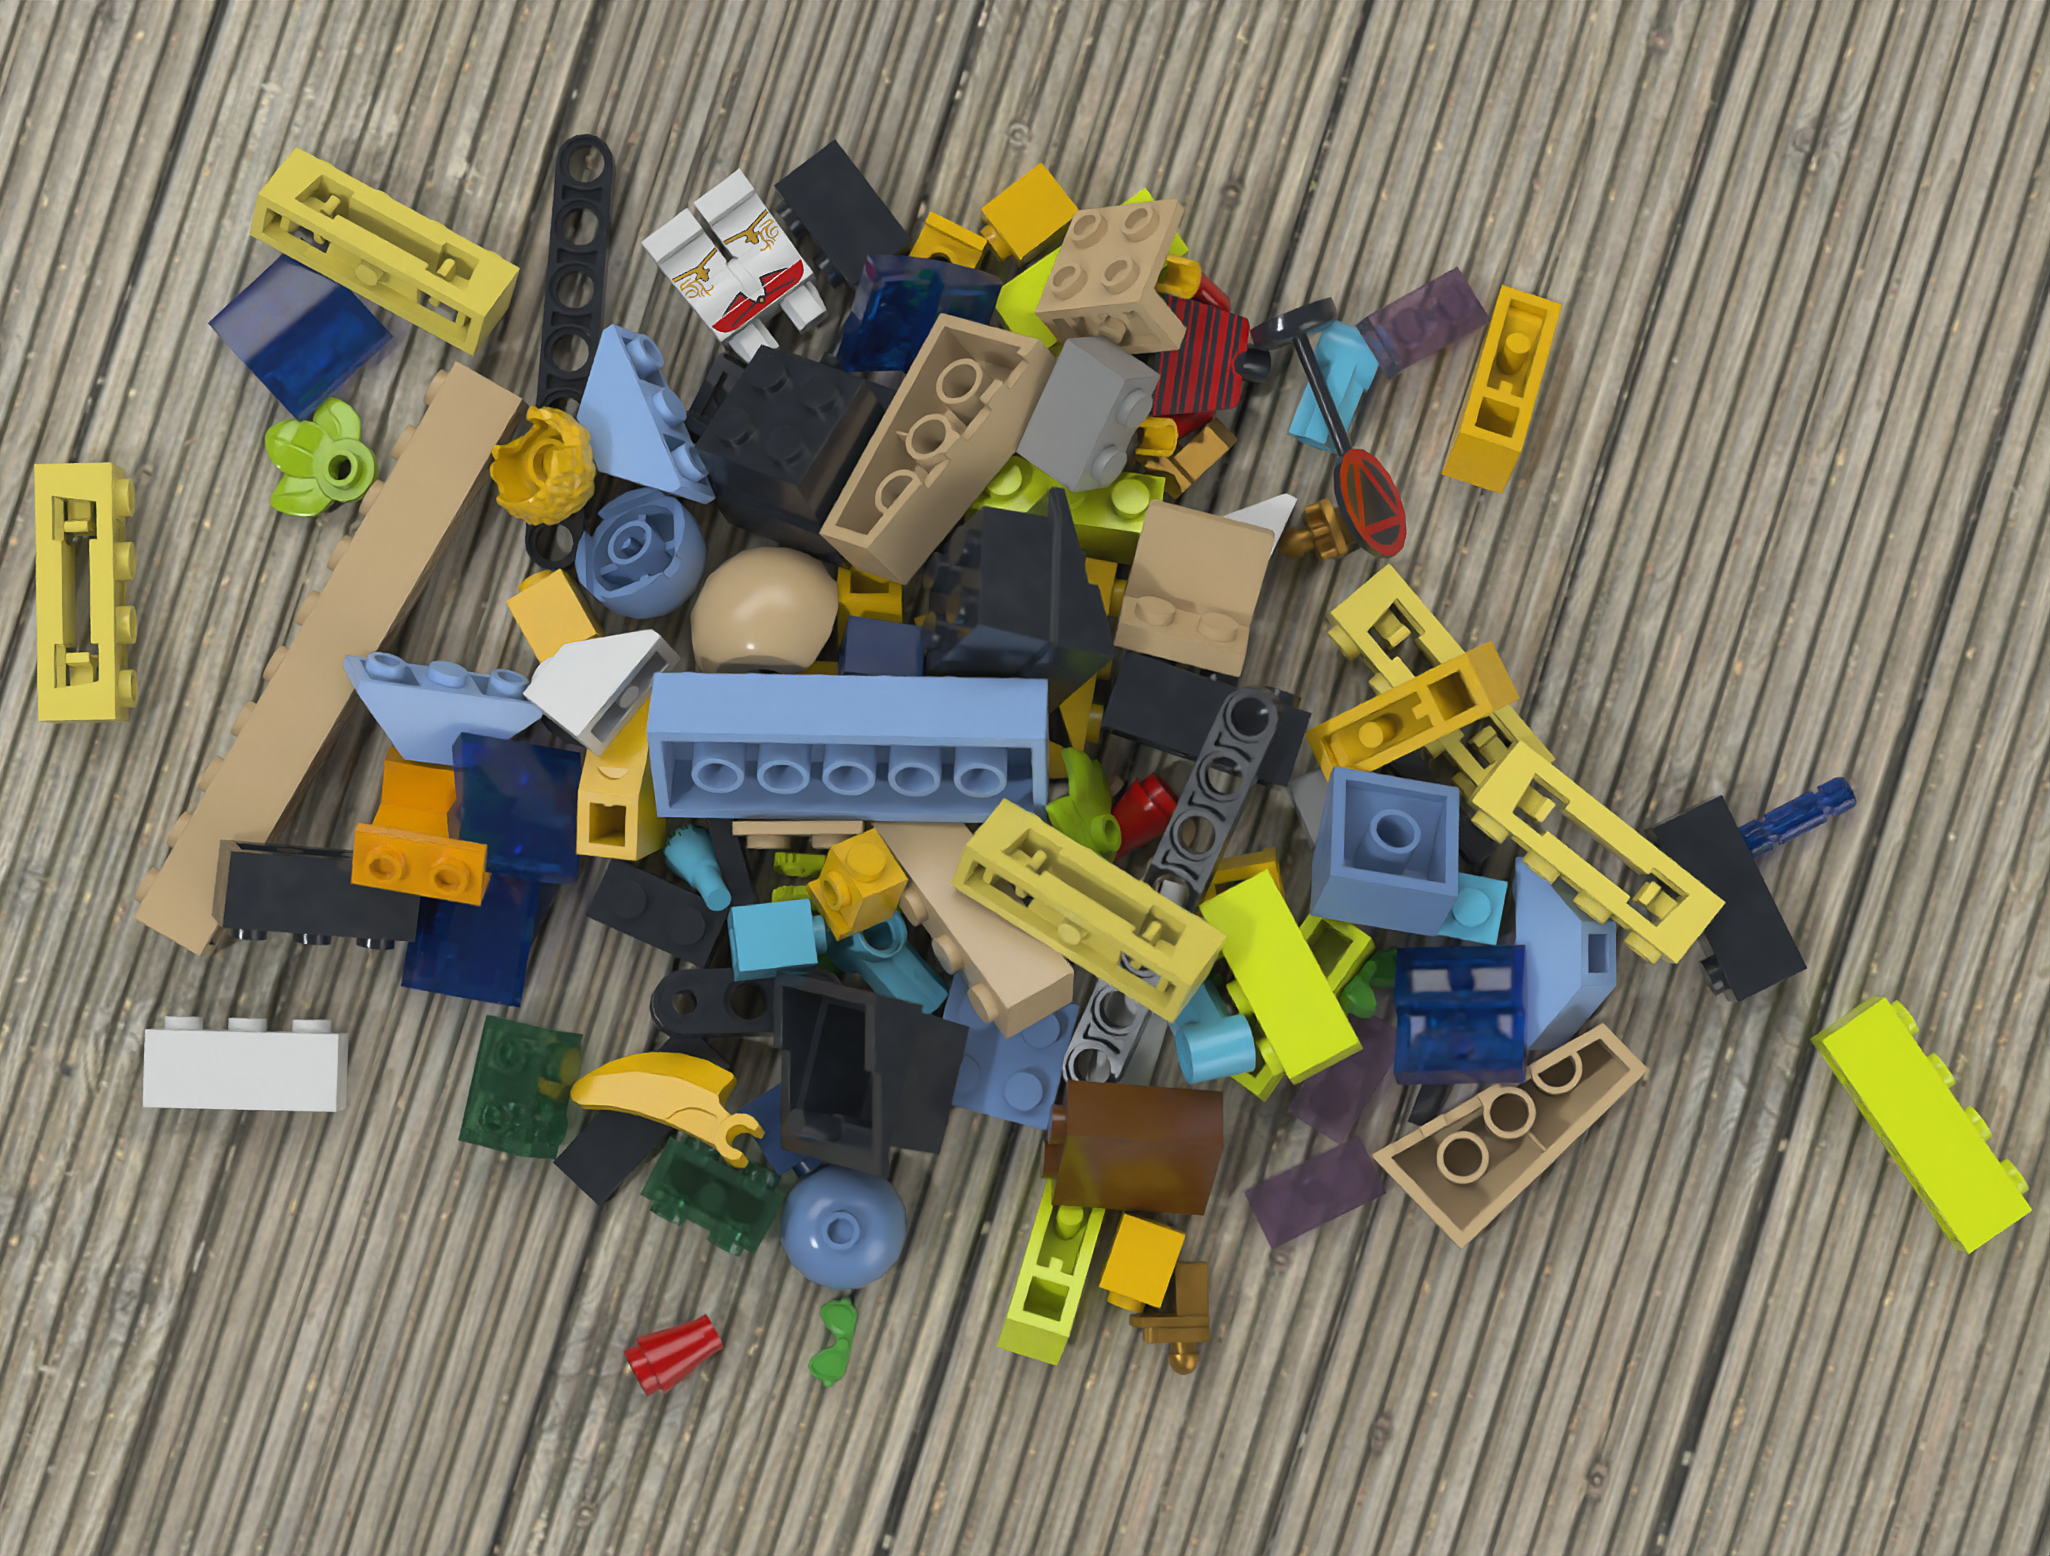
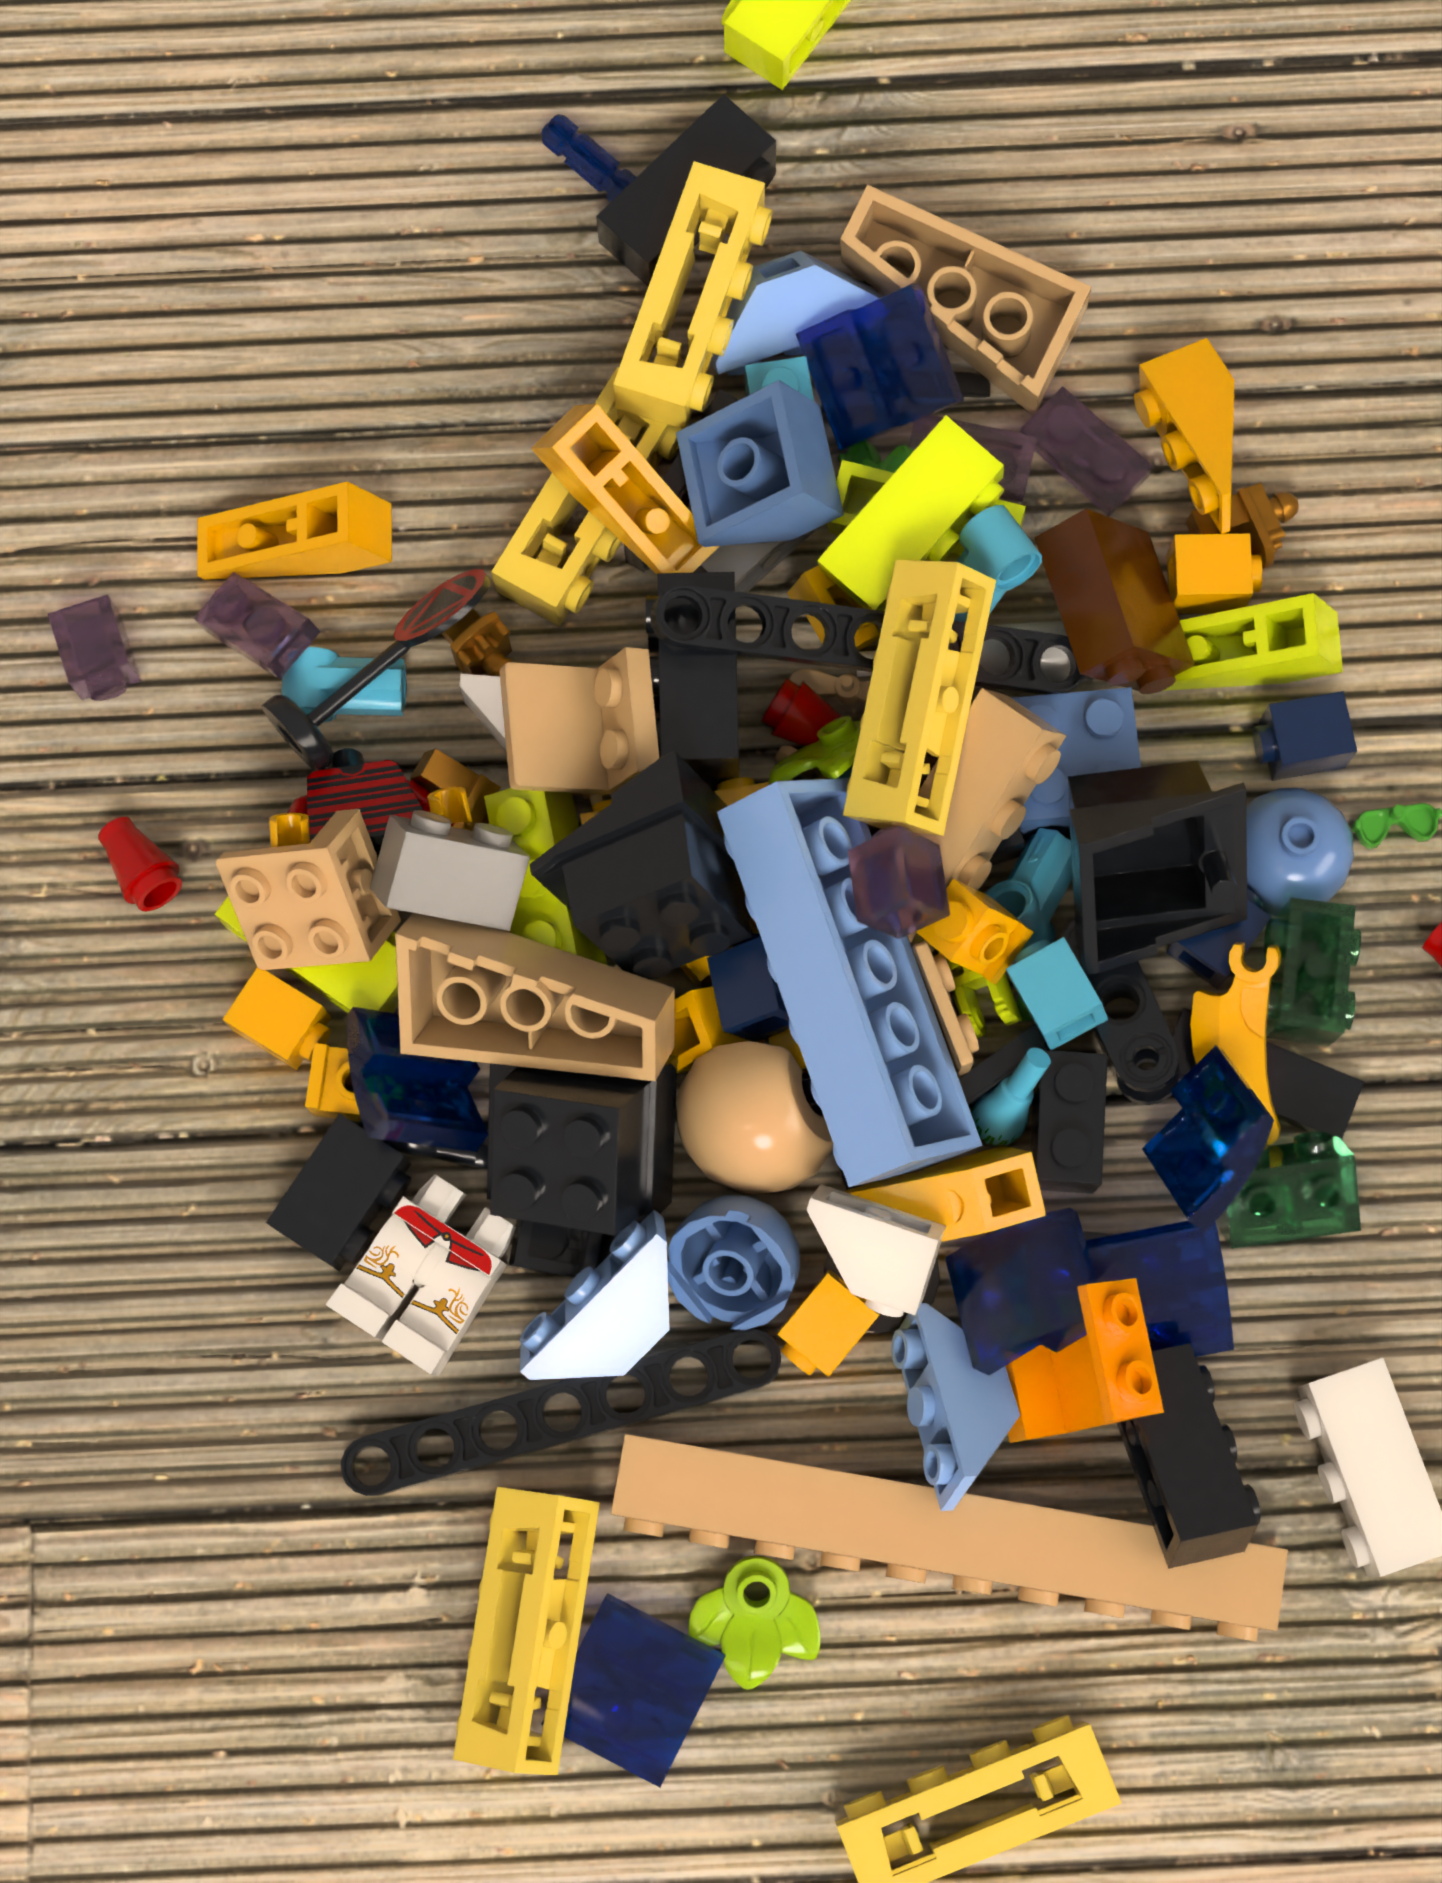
camera: 105 degrees left, 10 degrees down
yellow hair [490,406,596,526] -> none
none -> brick [48,594,141,701]
none -> red cone [98,817,182,912]
none -> brick [848,826,950,939]
none -> yellow slope [1134,338,1235,534]
none -> clear blue slope [1142,1045,1274,1232]
none -> dark blue brick [1253,691,1357,781]

